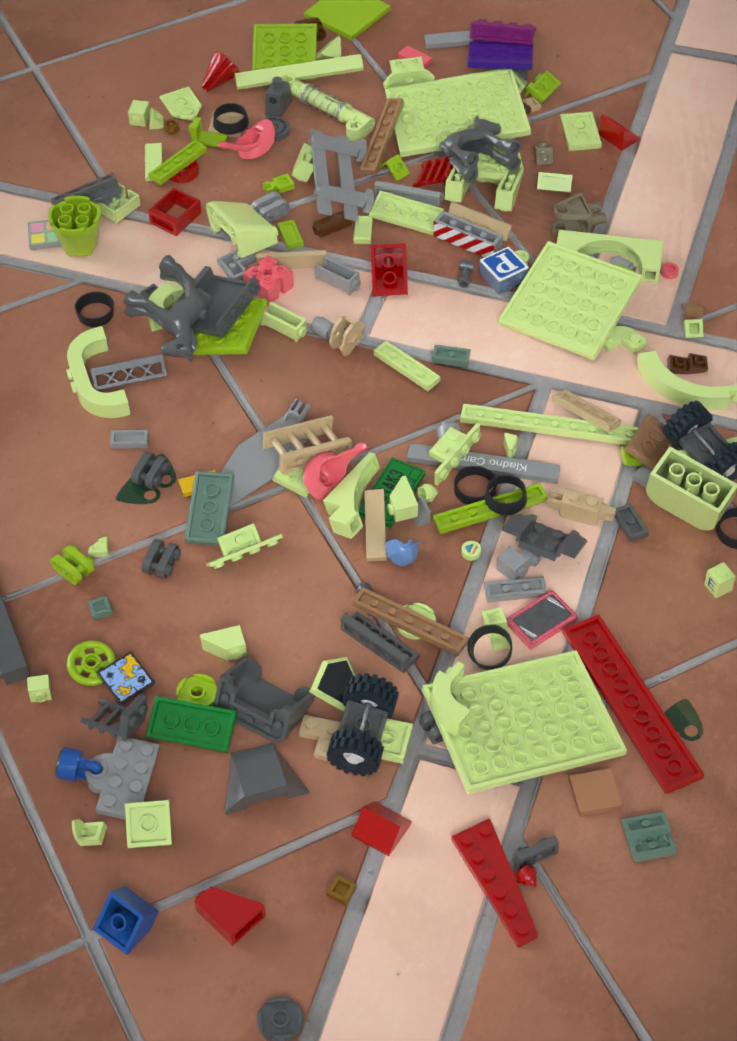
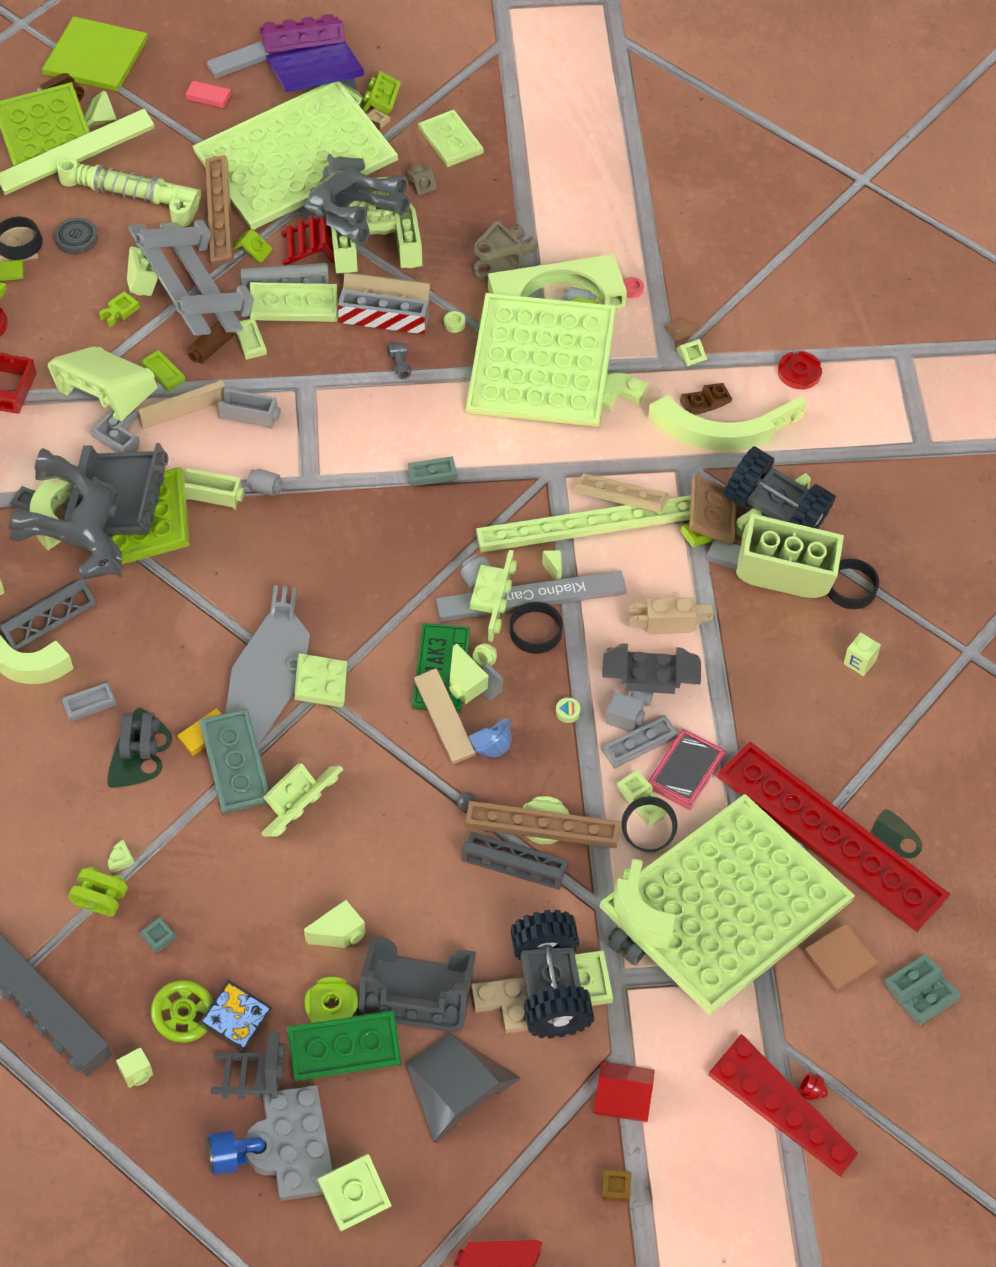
camera: 25 degrees left, 5 degrees up
yellowish green plate [72,819,107,846] -> none
dark grey brick [142,539,181,579] -> none
coral hat [218,119,275,159] -> none
coral brick [243,255,294,305] -> none
light grey brick [251,191,290,223] -> none
tan fence [263,415,352,474] -> none
dark grey torso [265,76,293,117] -> none
coral hat [303,442,368,501] -> none
black tile [309,657,356,712] -> none
yellowish green arch [323,452,380,539] -> none
tan hinge [329,316,366,357] -> none
red slope [371,243,408,297] -> none
yellowish green plate [374,341,440,391] -> none
yellowish green piece [383,57,435,88] -> none
lime plate [432,483,548,534] -> none
piece [479,246,529,294] -> none
black tyre [484,475,527,515] -> none
dark grey plate [515,836,559,870] -> none
yellowish green panel [537,172,573,193] -> none
red slope [599,114,640,151] -> none
dark grey plate [615,503,649,542] -> none

